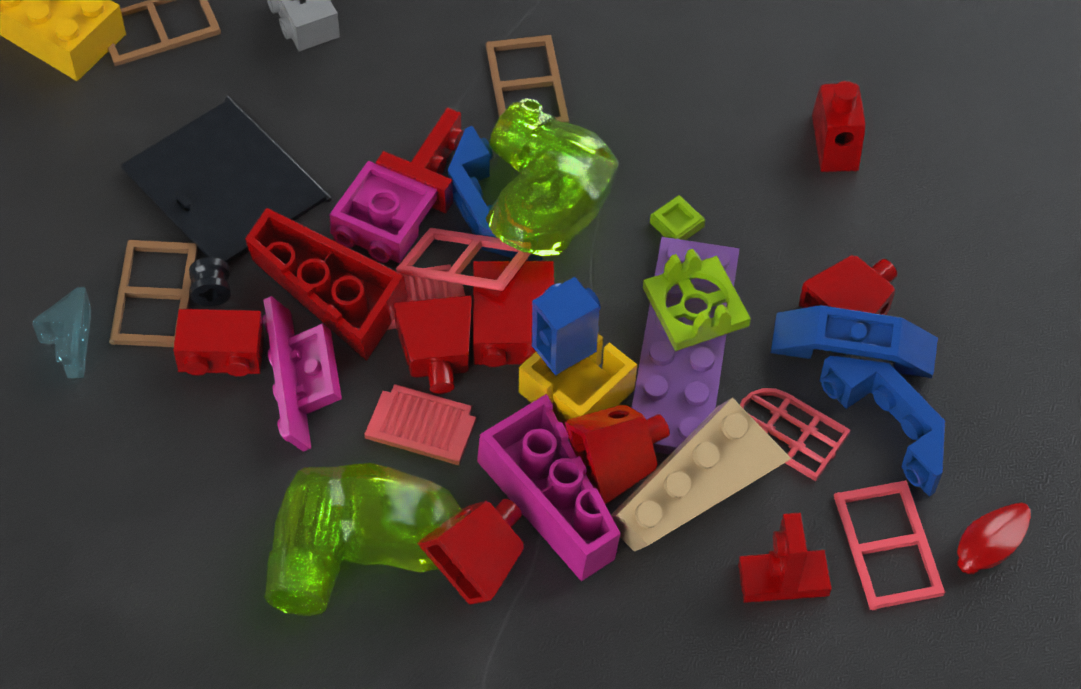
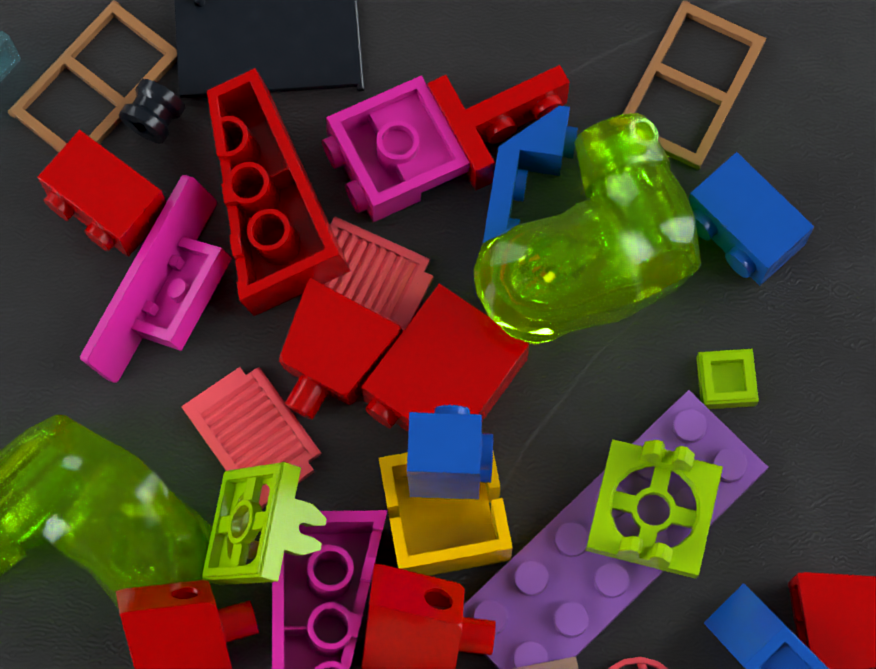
camera: 40 degrees right, 15 degrees up
coral window [396,228,534,291] -> none
none -> lime piece [202,462,327,585]
none -> blue brick [684,152,814,286]

